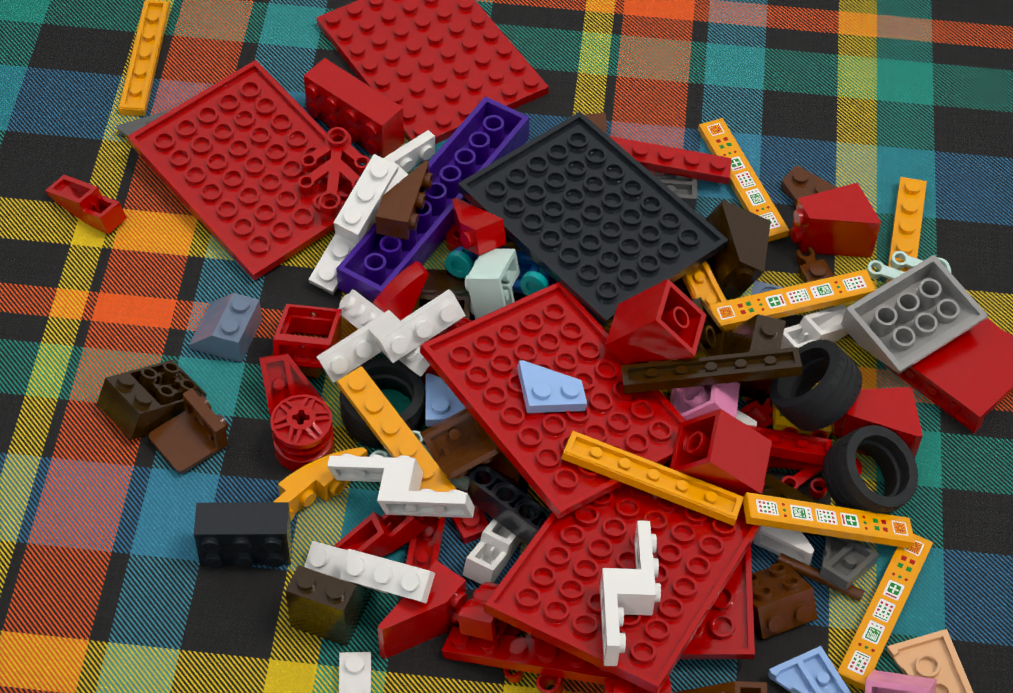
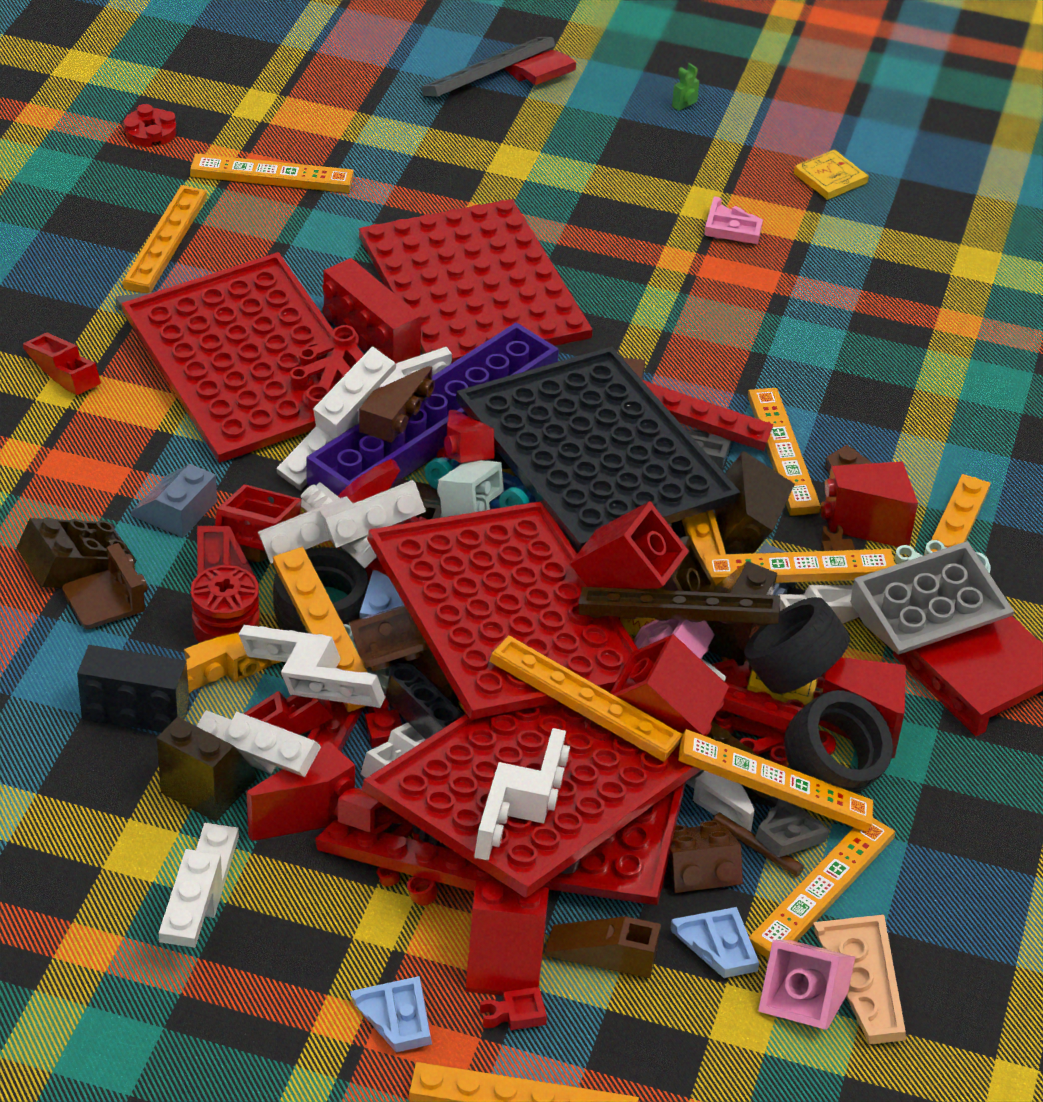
camera: 10 degrees right, 10 degrees down
light blue wing [517,360,587,413] -> none

